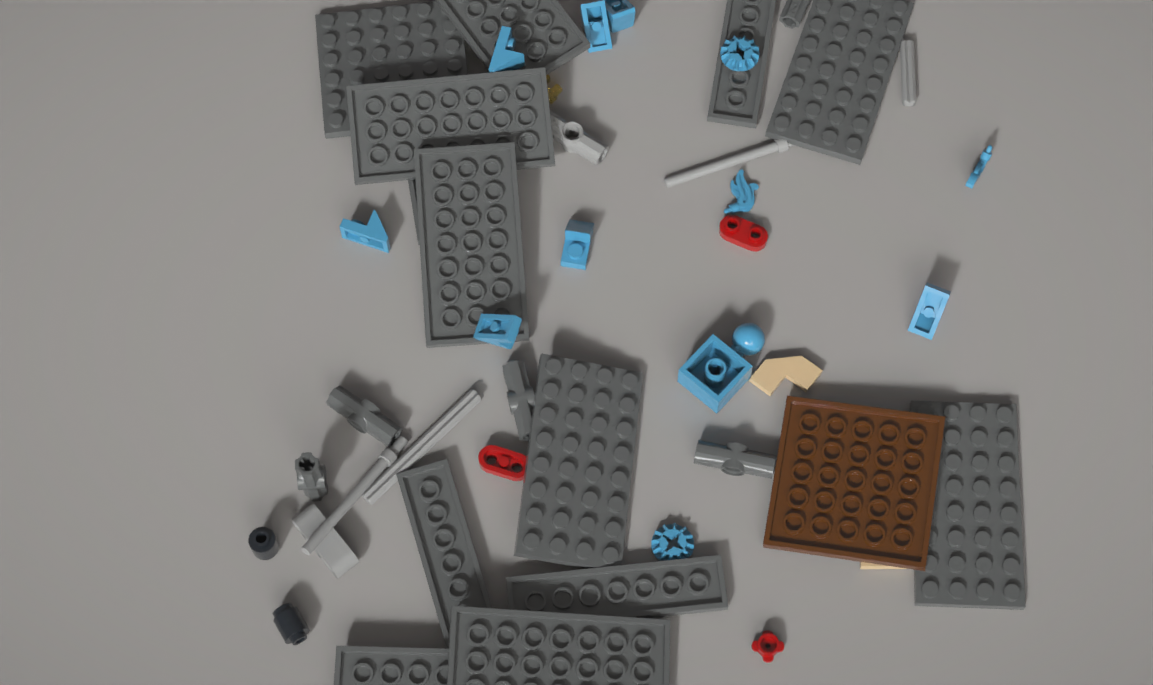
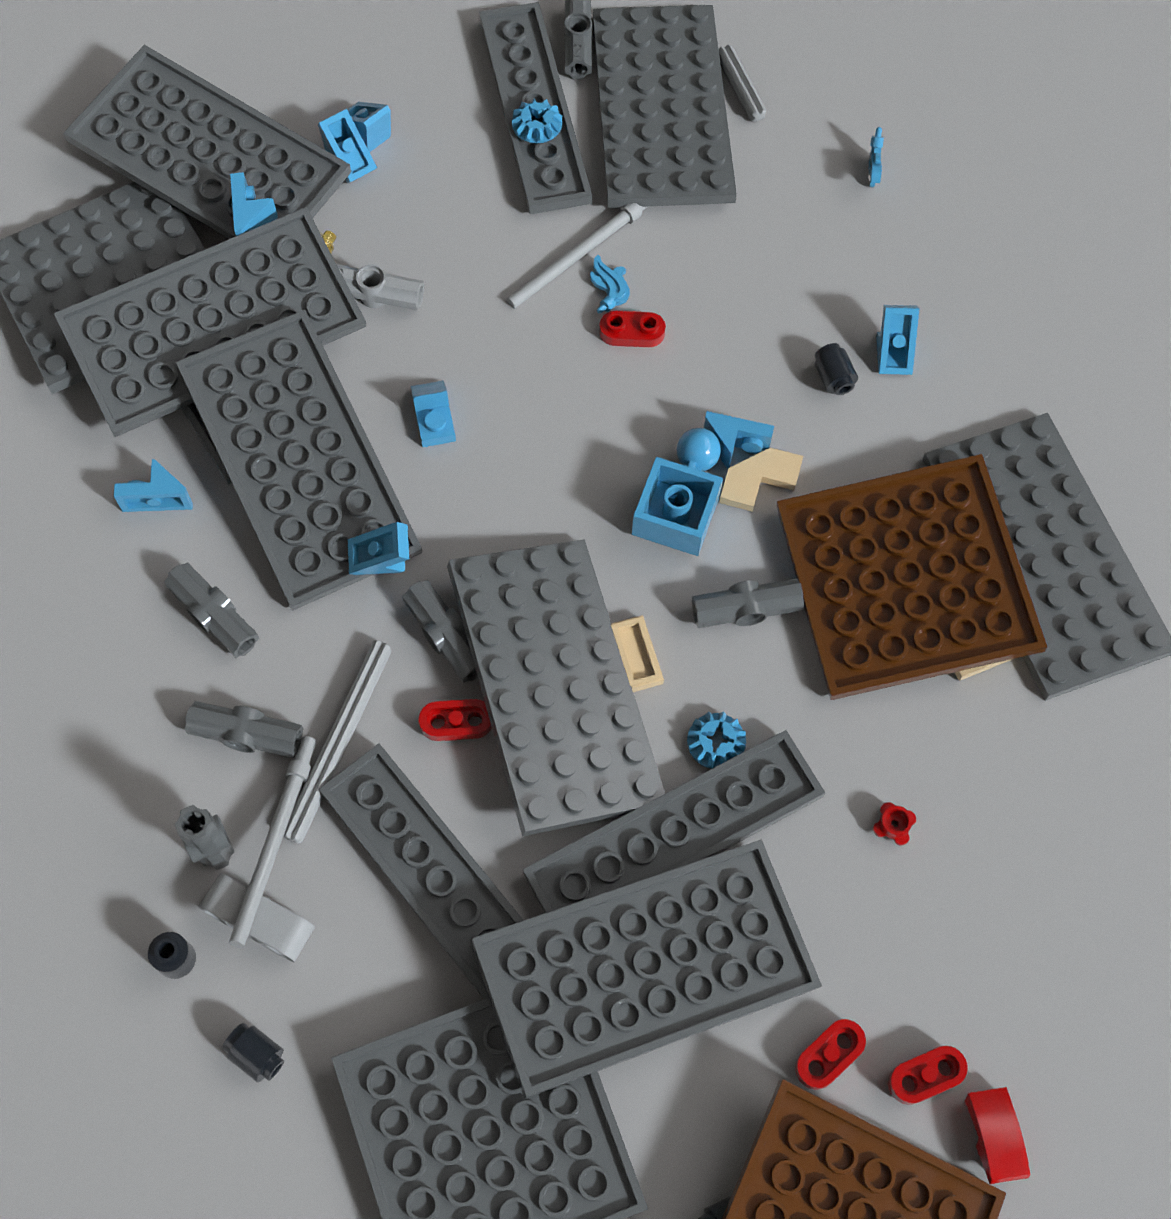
camera: 25 degrees left, 0 degrees up
none -> dark grey piece [164,562,259,658]
none -> tan tile [611,615,664,692]
none -> dark azure slope [704,411,774,469]
none -> black brick [815,343,858,395]

